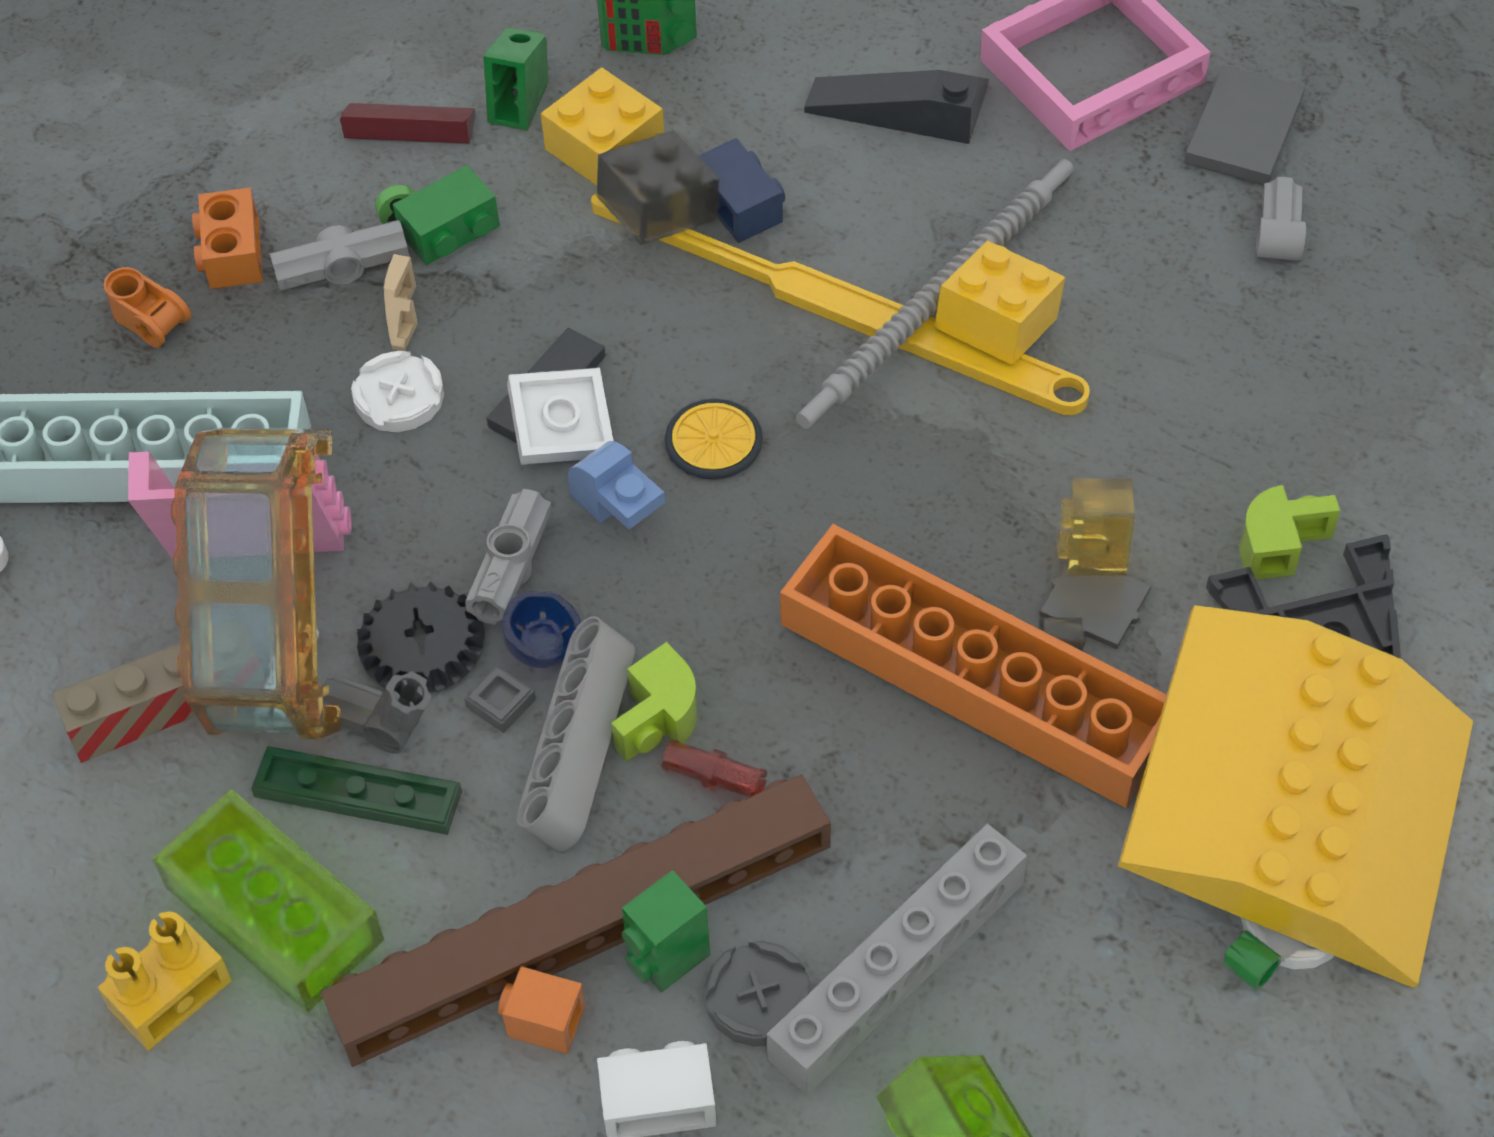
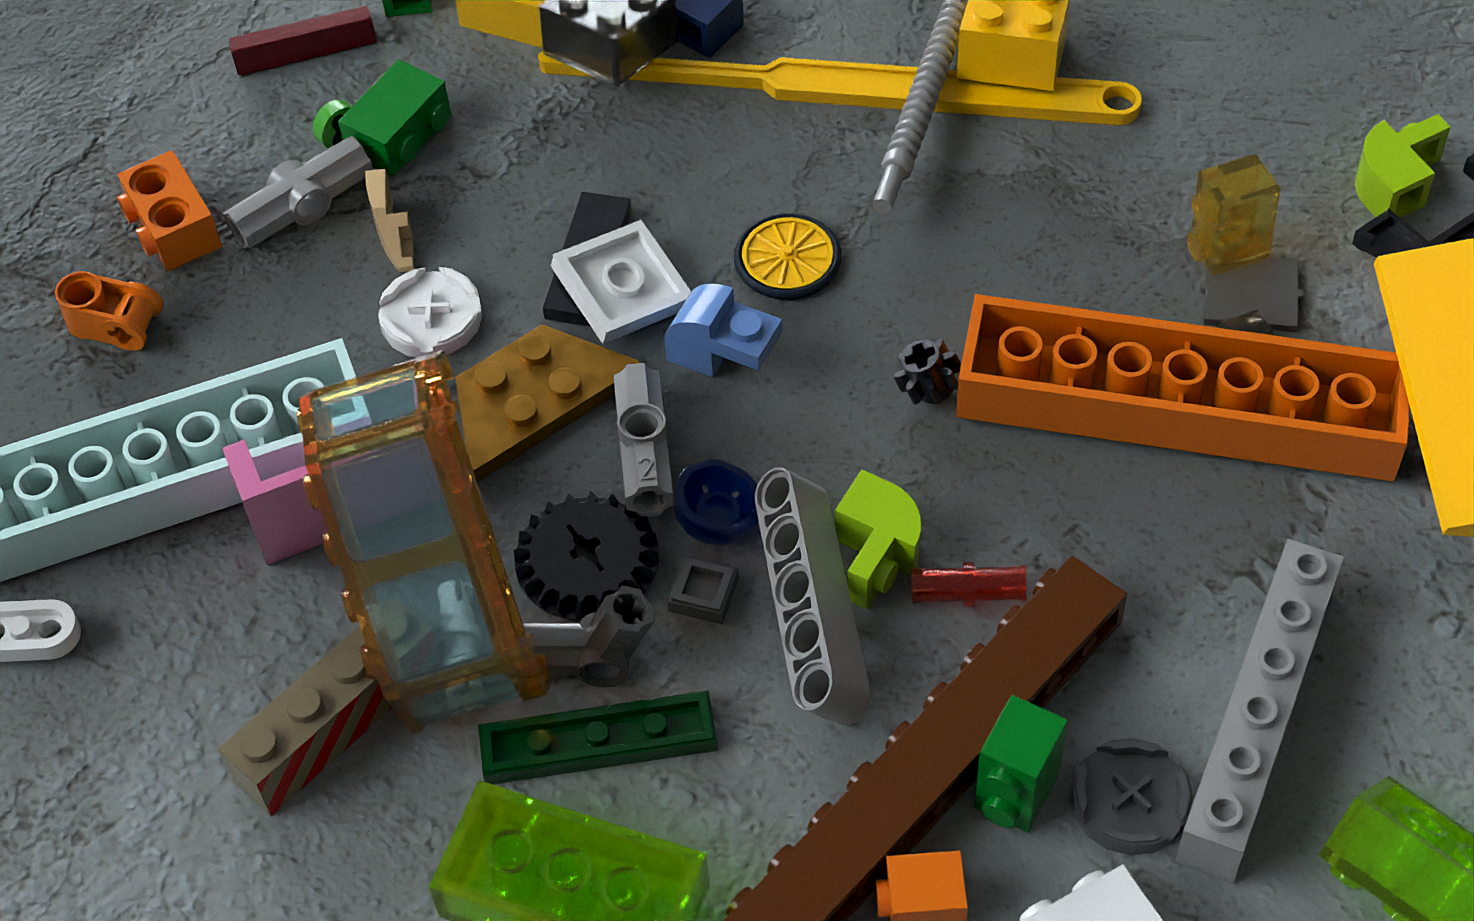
camera: 20 degrees left, 0 degrees up
none -> pearl gold wing [455,324,640,483]
none -> black gear [893,338,961,405]

